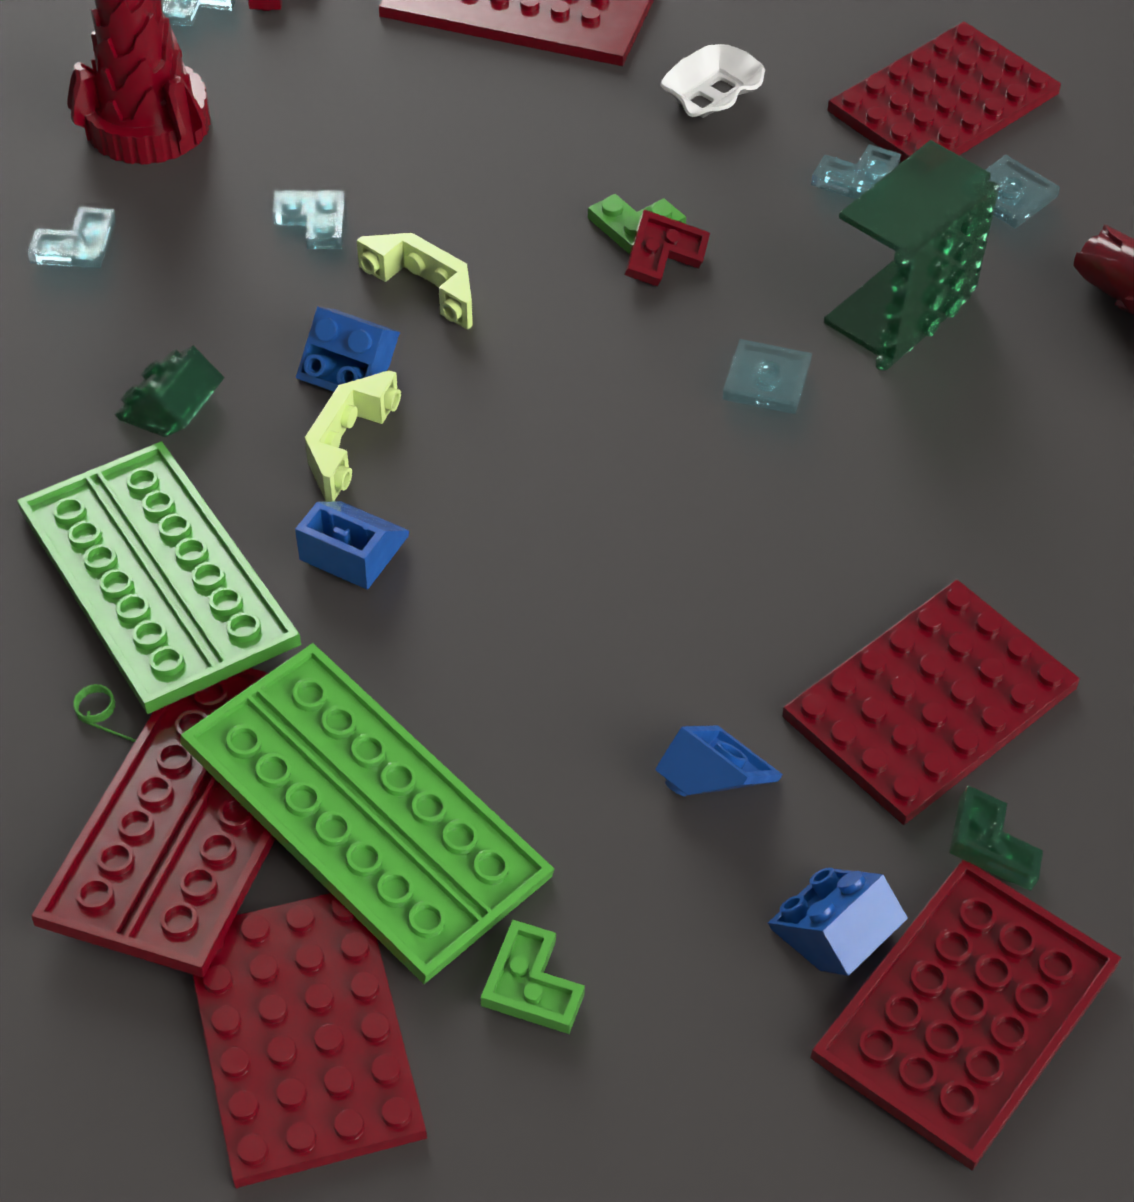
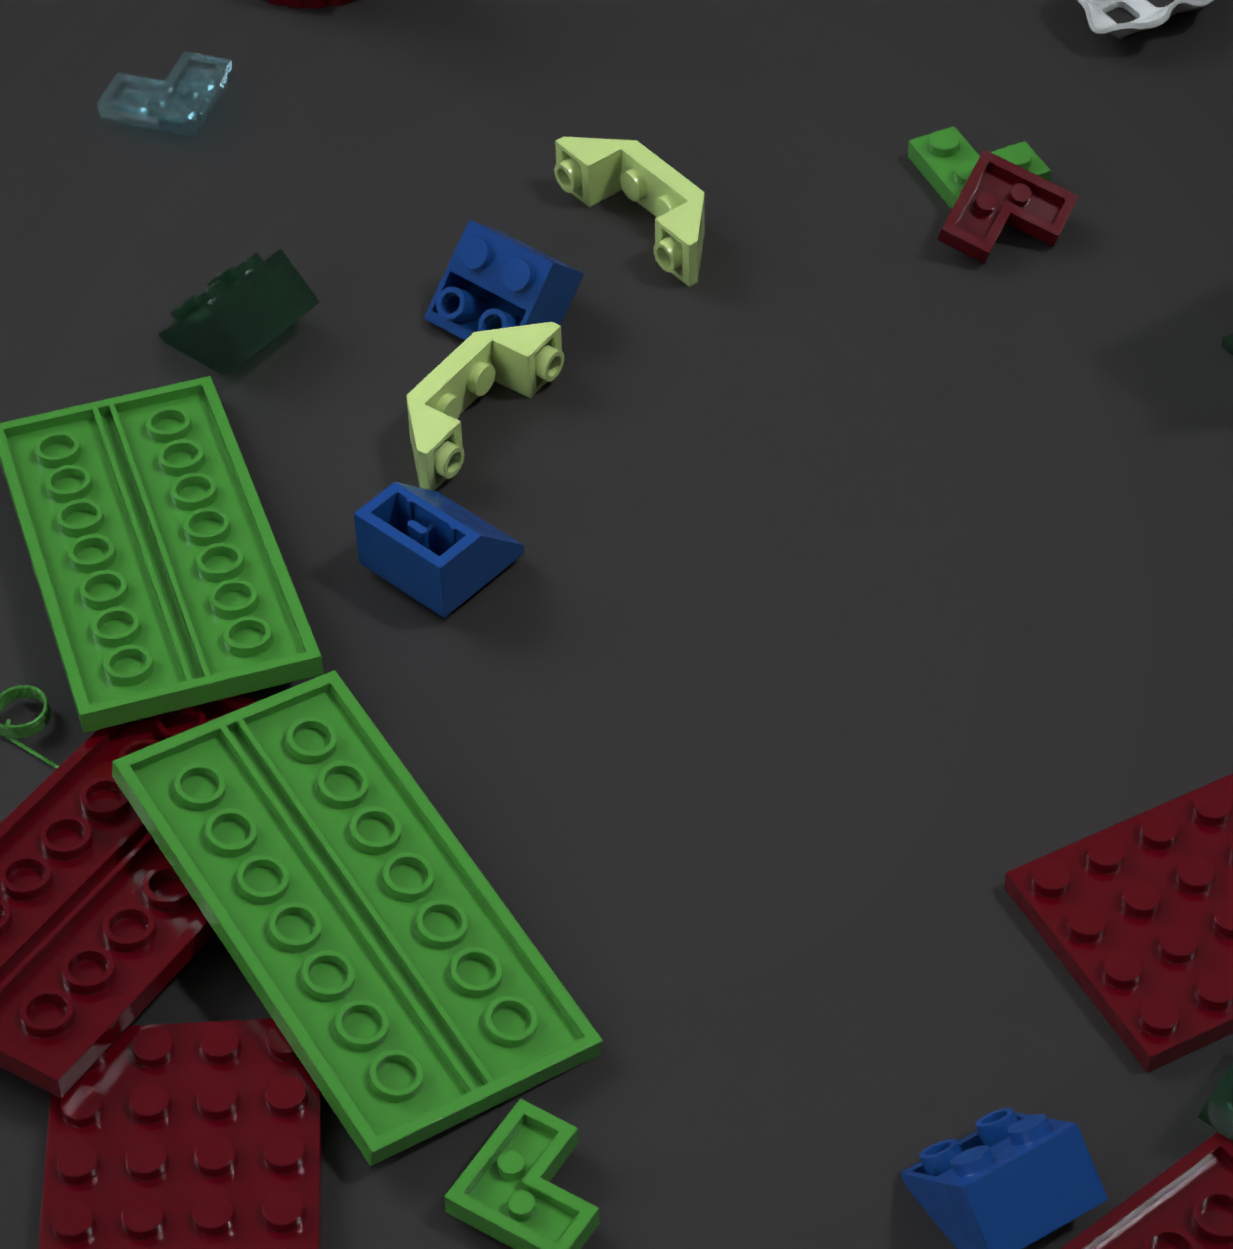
camera: 15 degrees right, 5 degrees down
clear light blue plate [273,190,346,249] -> none
blue slope [655,725,783,796] -> none
clear light blue plate [722,339,812,414] -> none

